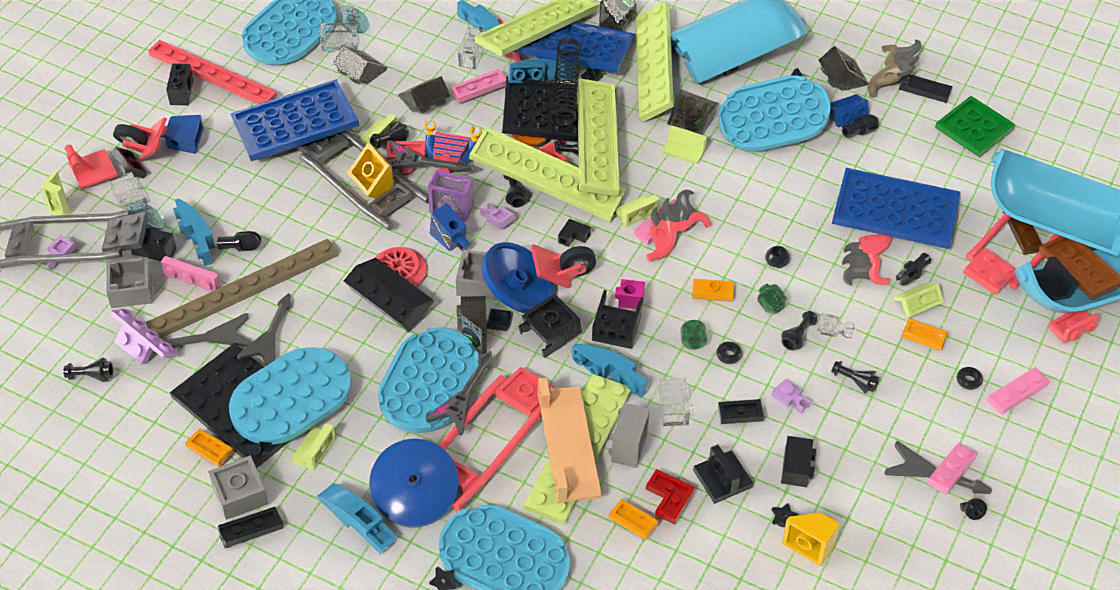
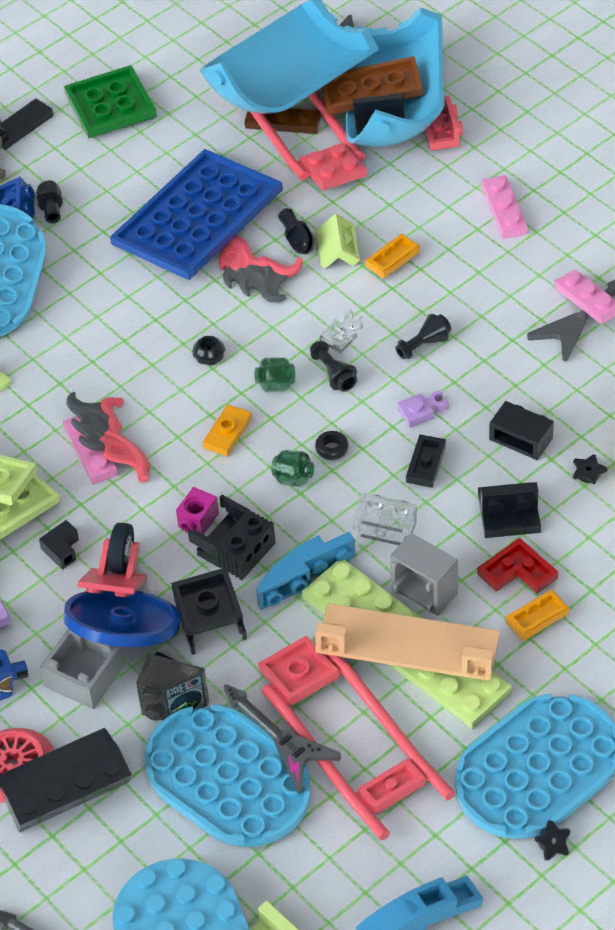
camera: 65 degrees left, 0 degrees up
blue dish [369,438,459,528] -> none
yellowish green panel [615,194,660,227] -> none
black piece [956,367,983,390] -> none

